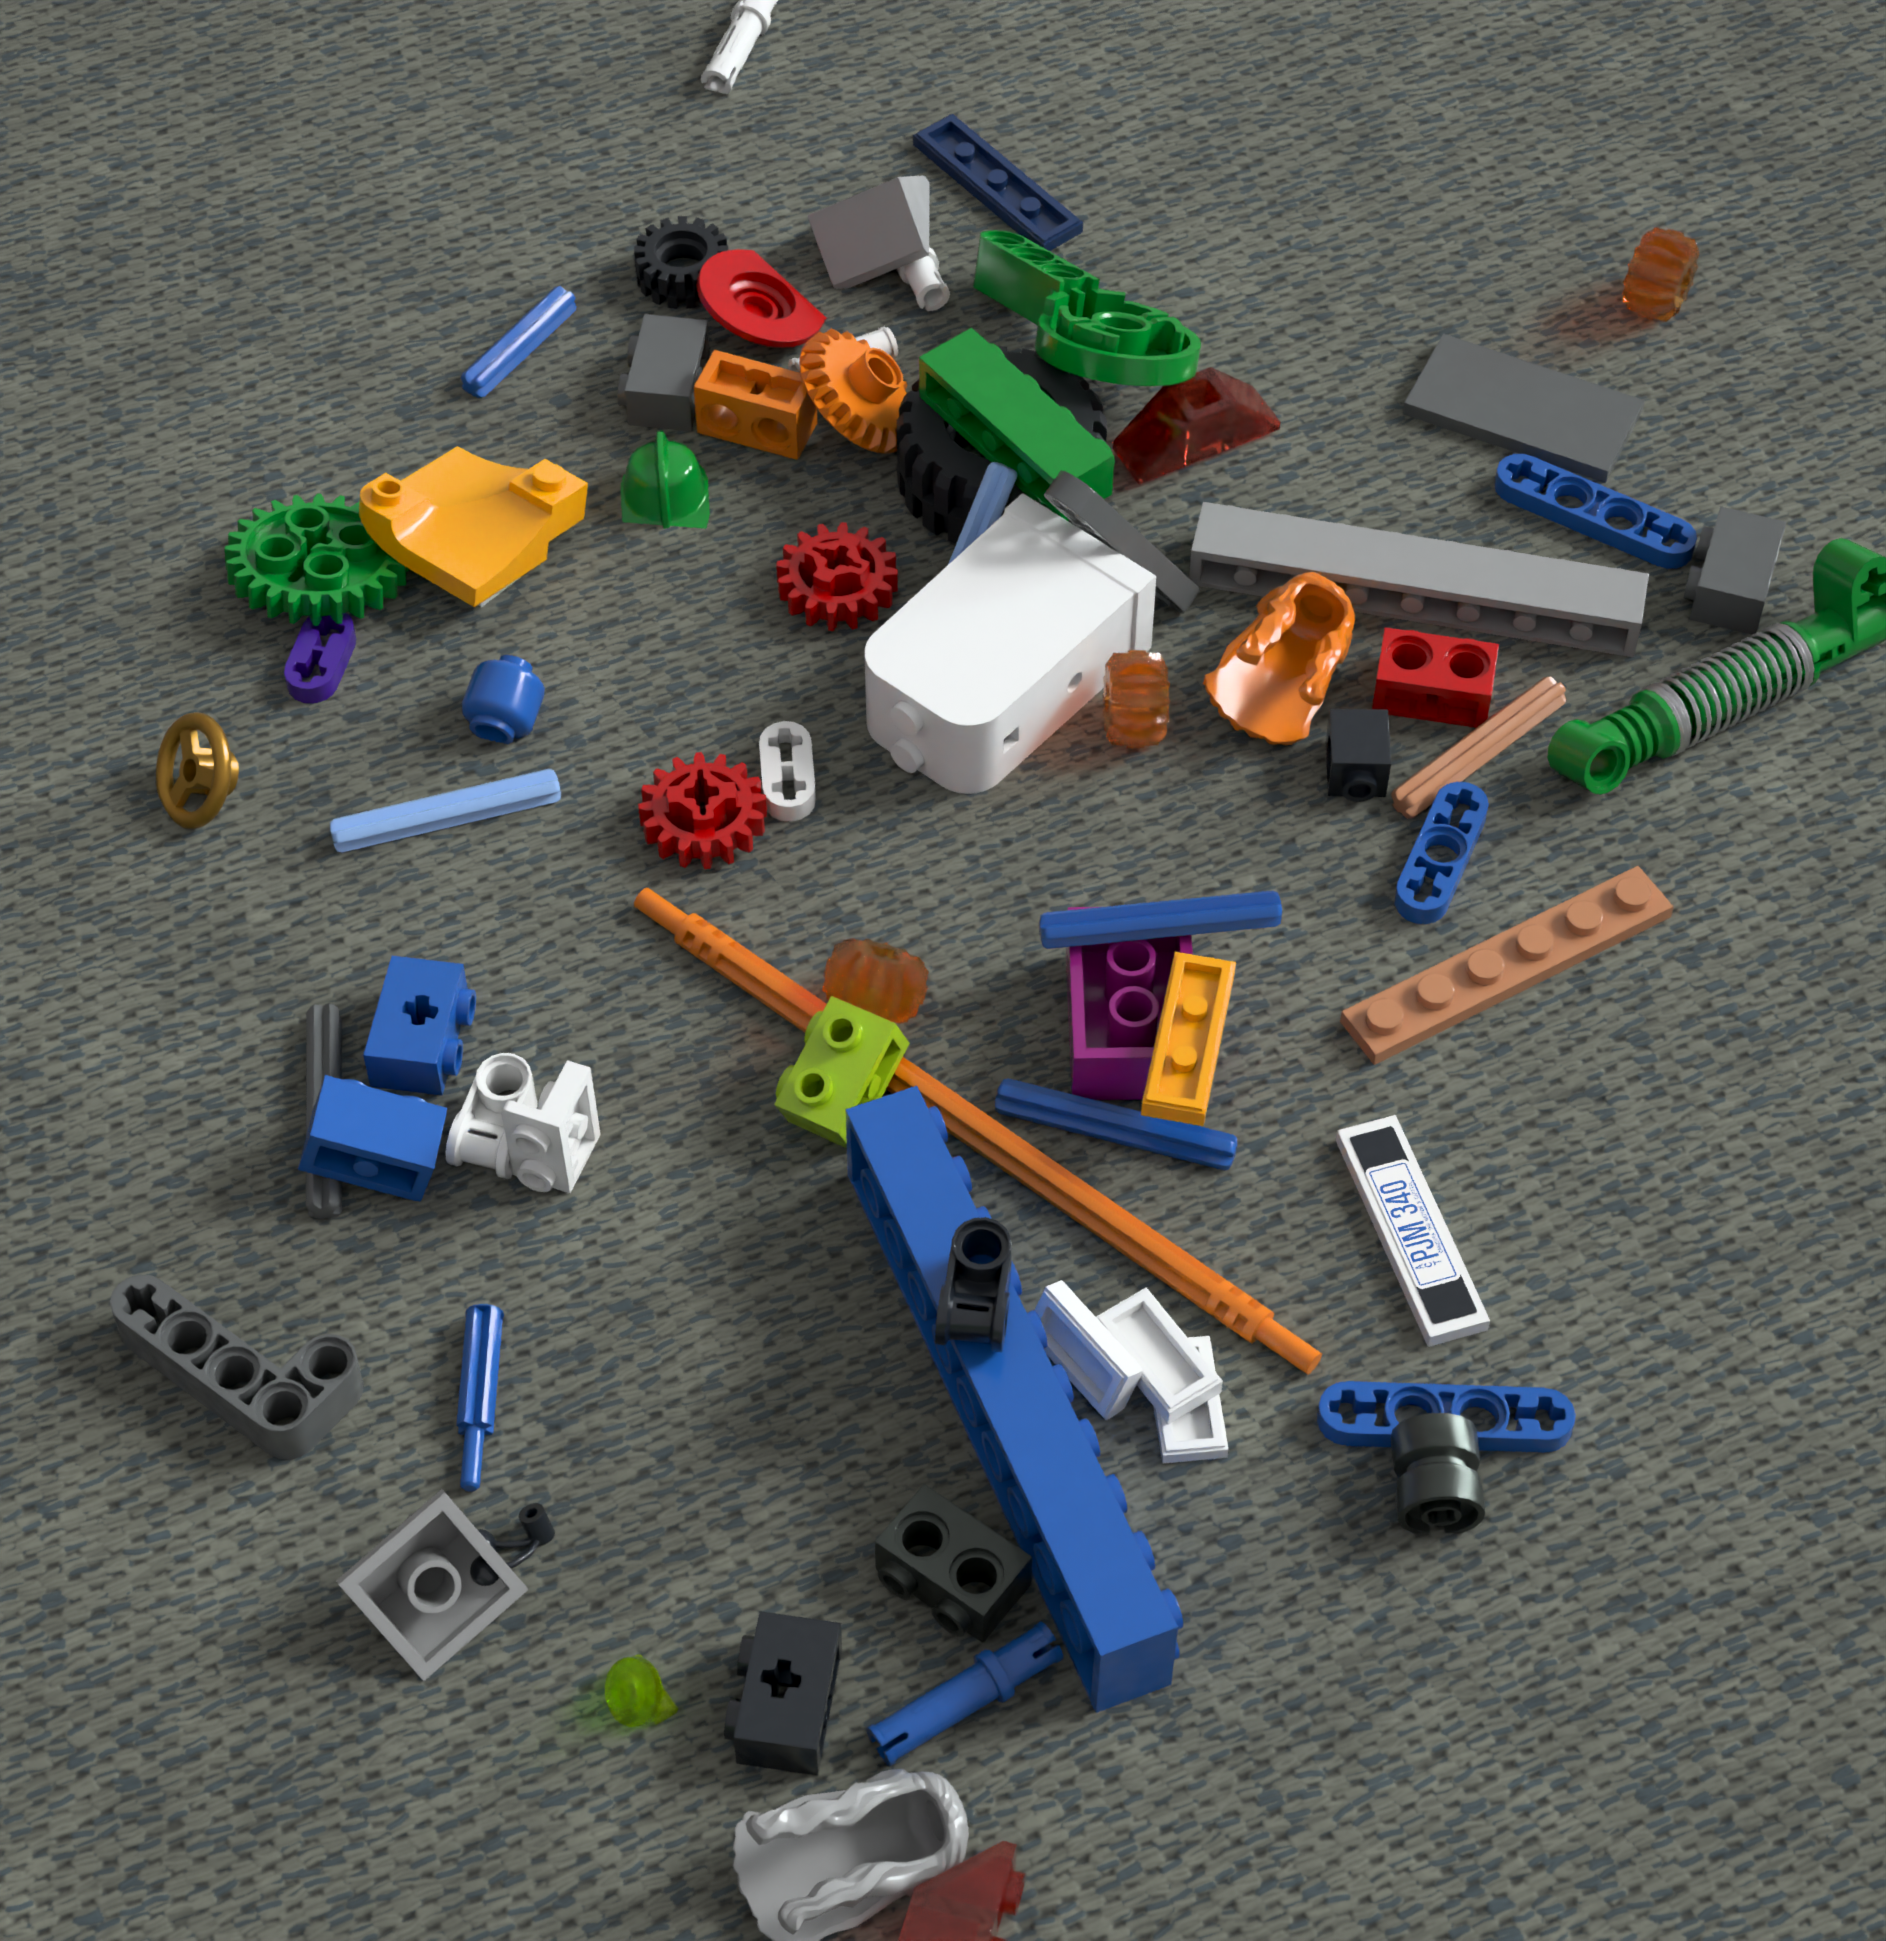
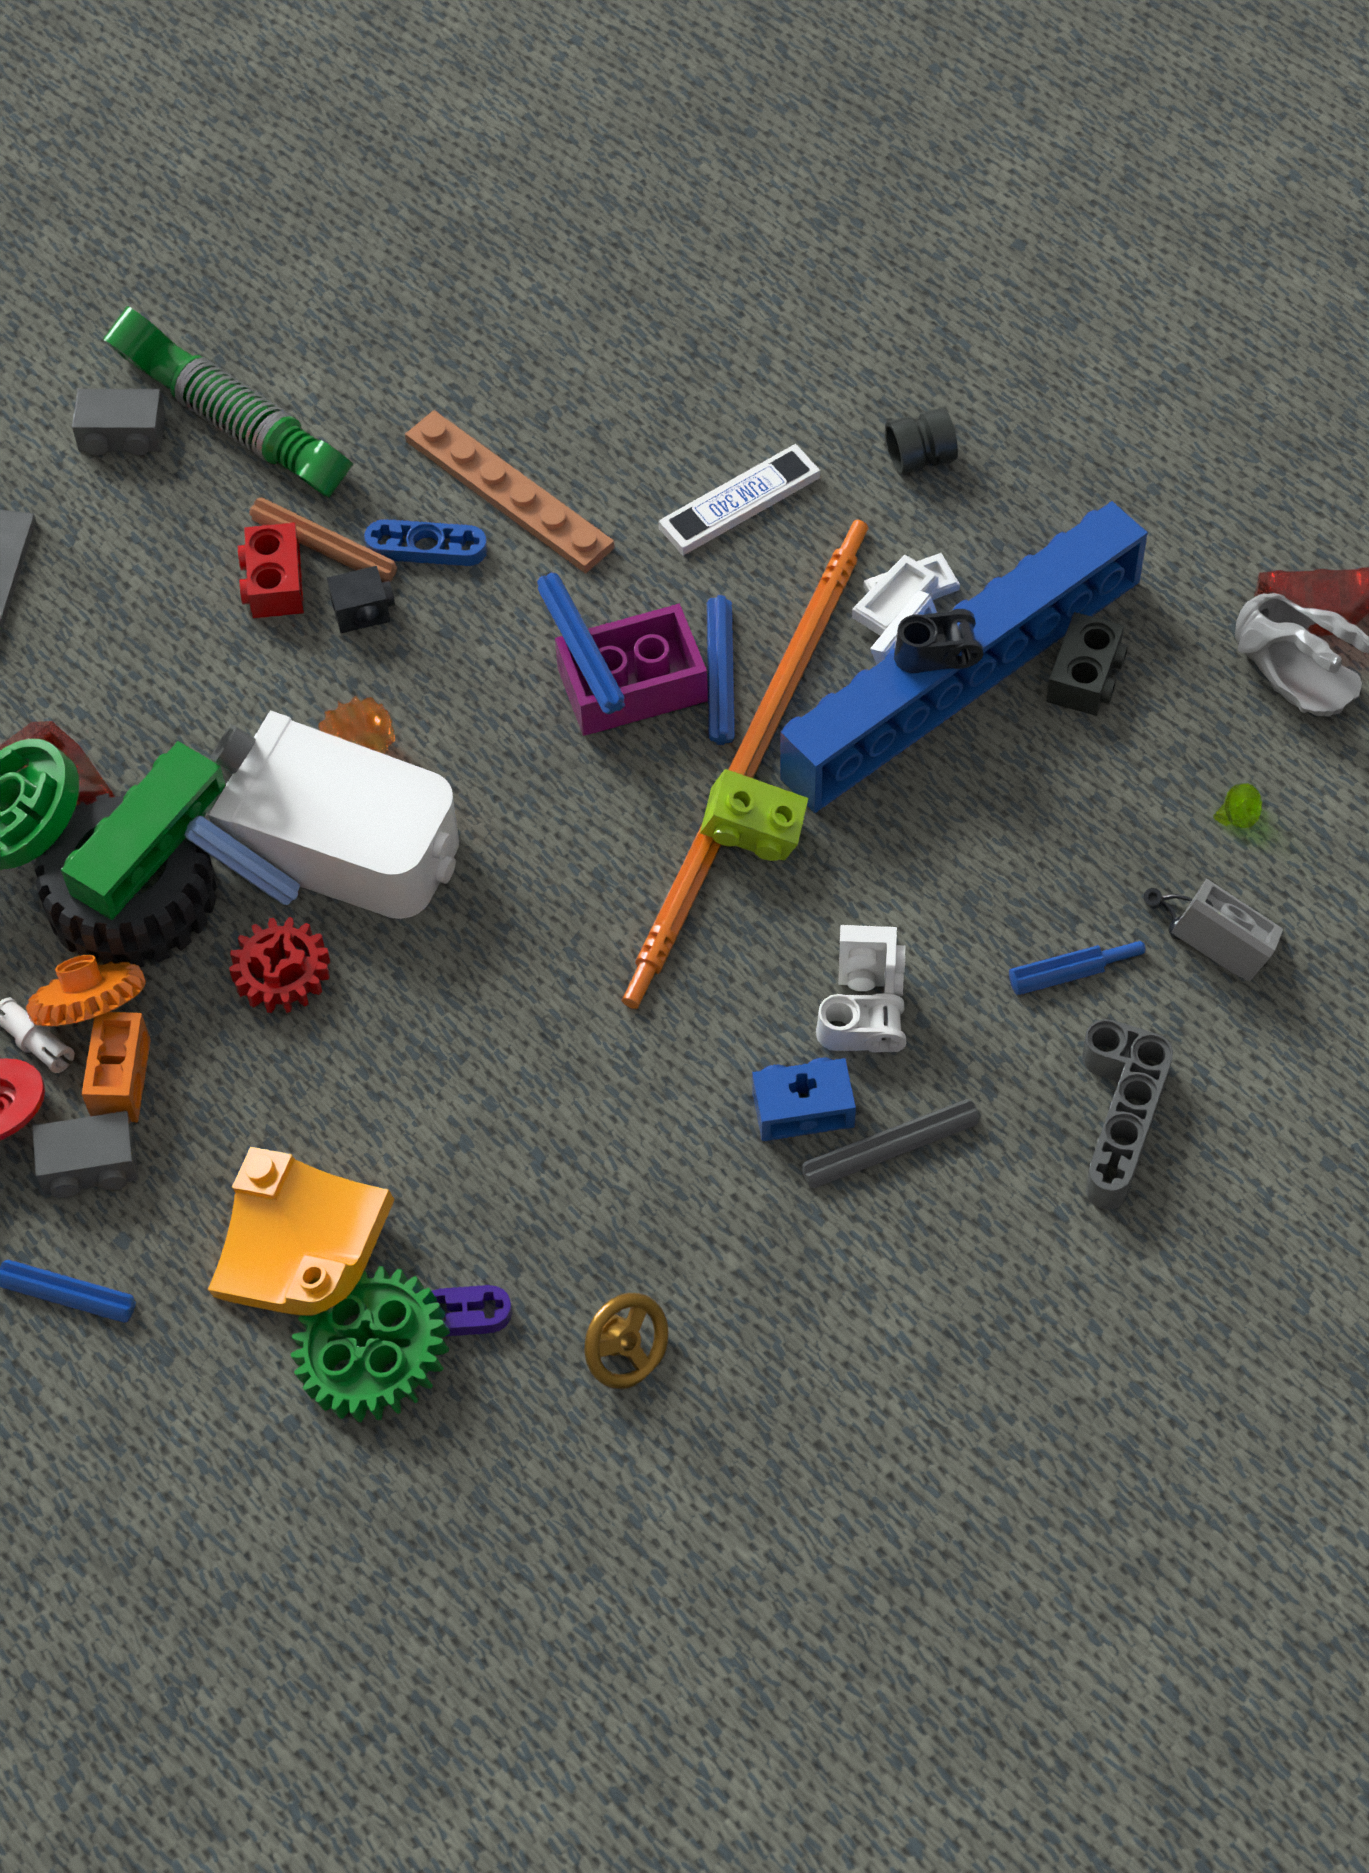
camera: 105 degrees left, 5 degrees up
brick [298,1075,448,1202] -> none
light blue axle [330,769,561,853] -> none
blue head [462,655,545,744] -> none
green piece [621,431,710,529] -> none
red gear [638,752,767,869] -> none
black brick [724,1611,842,1776] -> none
white beam [759,721,816,822] -> none
clear orange gear [822,938,929,1024] -> none
blue pin [866,1621,1063,1767] -> none
light orange tile [1141,952,1236,1126] -> none
light grey brick [1189,502,1649,657] -> none
orange hair [1203,572,1355,745] -> none
blue beam [1317,1381,1576,1453] -> none
blue beam [1494,454,1697,569] -> none

